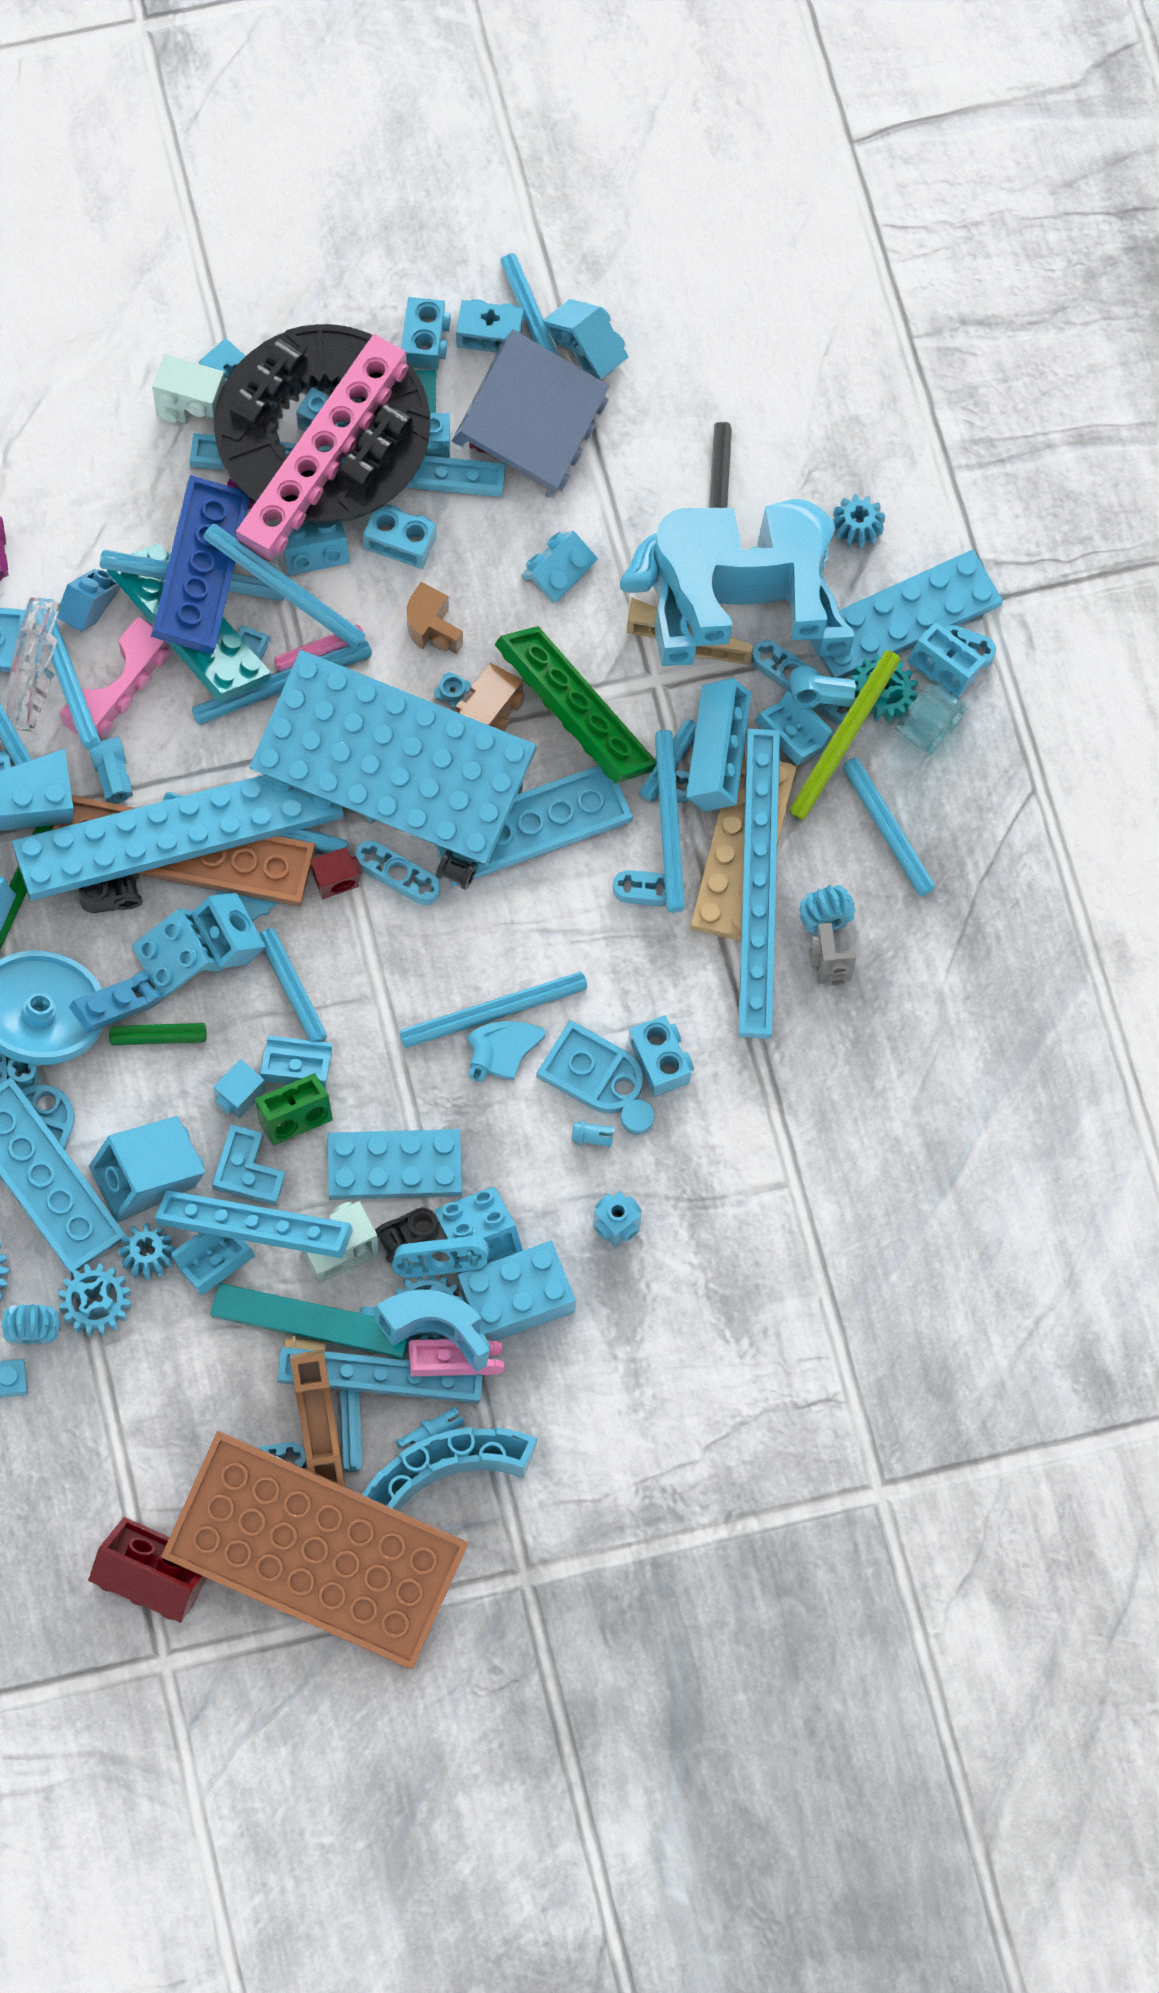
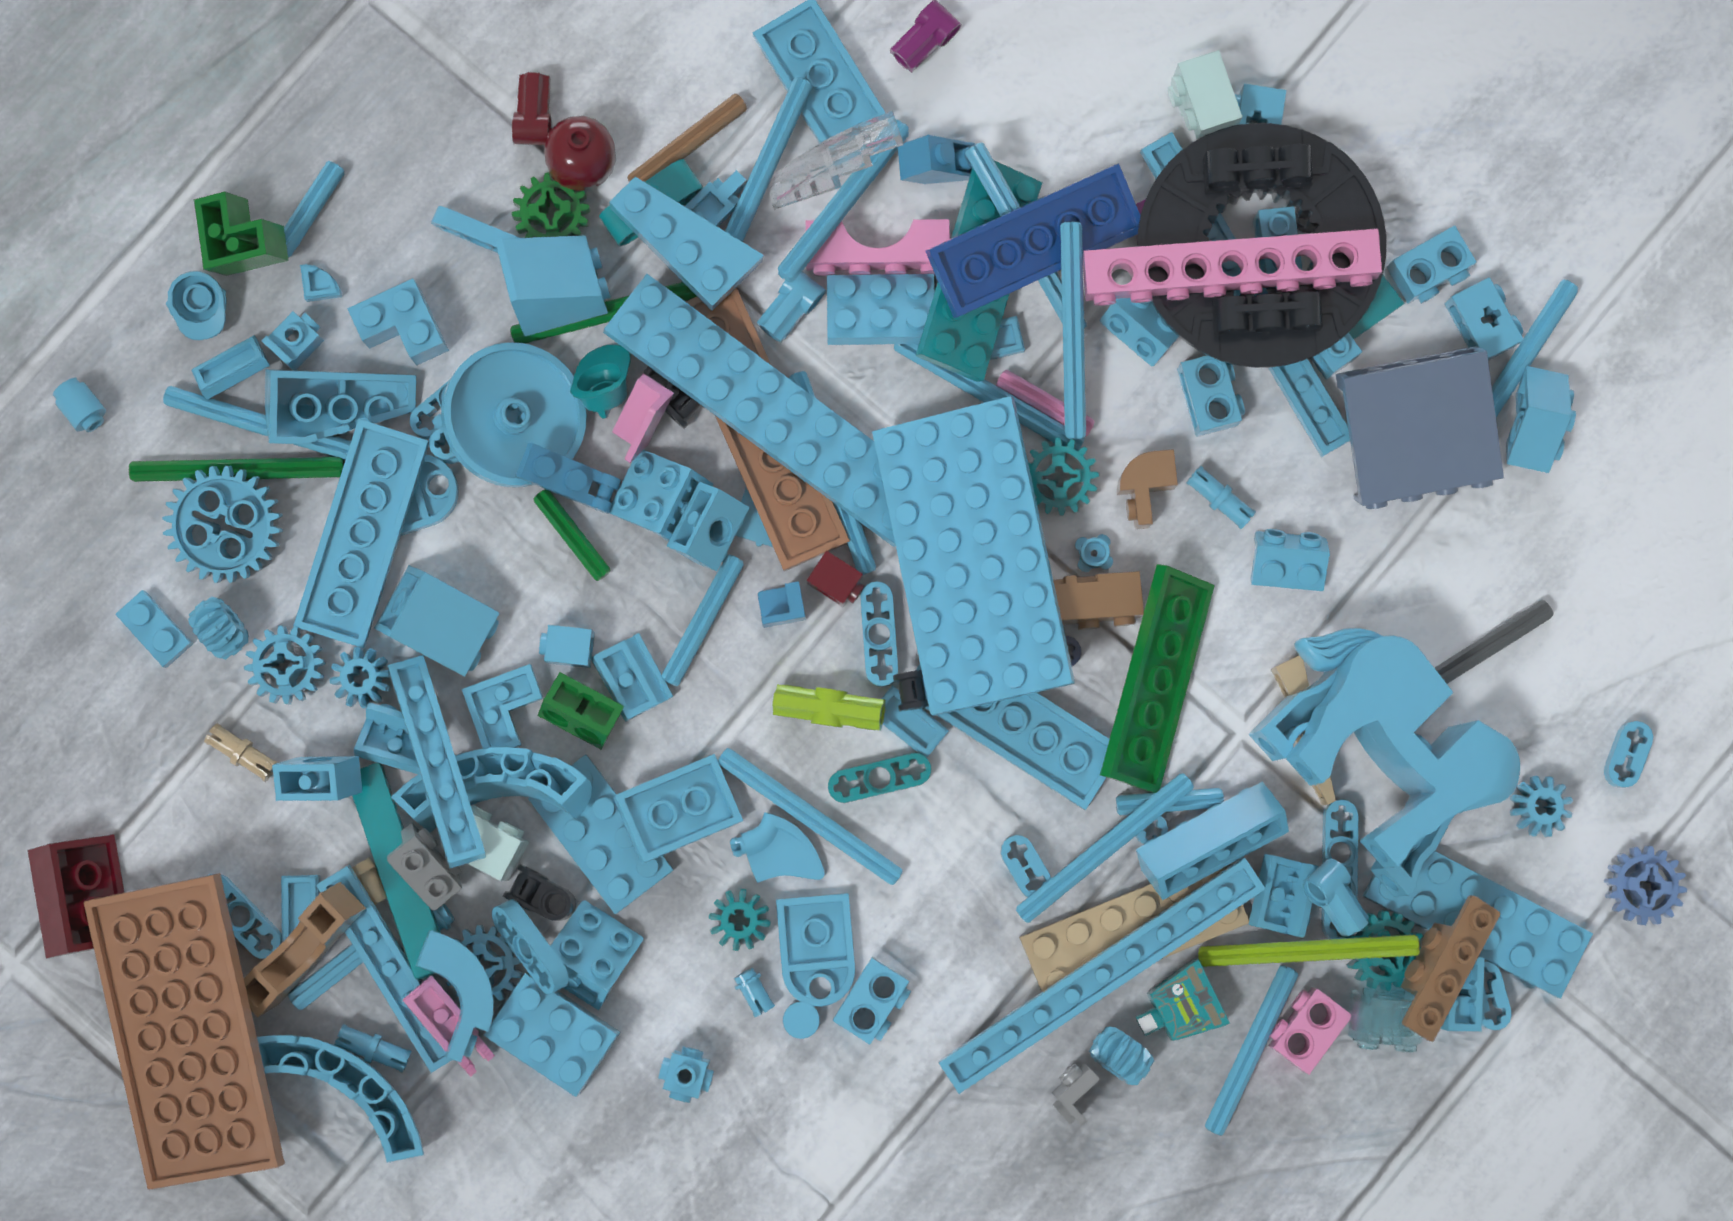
camera: 55 degrees right, 15 degrees up
none -> tan pin [204,723,278,782]
none -> medium azure brick [272,756,362,801]
none -> medium azure tile [281,875,320,942]
none -> light grey bracket [387,823,462,910]
none -> medium azure brick [391,747,592,833]
none -> teal piece [570,344,631,419]
none -> bright pink panel [612,374,674,463]
none -> medium azure plate [613,754,743,864]
none -> teal gear [709,889,771,951]
none -> dark azure panel [758,581,806,628]
none -> lime piece [772,684,886,731]
none -> medium azure plate [827,274,935,345]
none -> teal beam [828,753,931,803]
none -> medium azure tile [882,685,949,758]
none -> teal gear [1028,437,1100,516]
none -> teal torso [1135,959,1230,1041]
none -> medium azure pin [1186,465,1256,529]
none -> bright pink brick [1268,987,1353,1075]
none -> medium nougat bracket [1401,895,1500,1042]
none -> medium azure beam [1604,721,1653,788]
none -> medium blue gear [1604,846,1687,925]

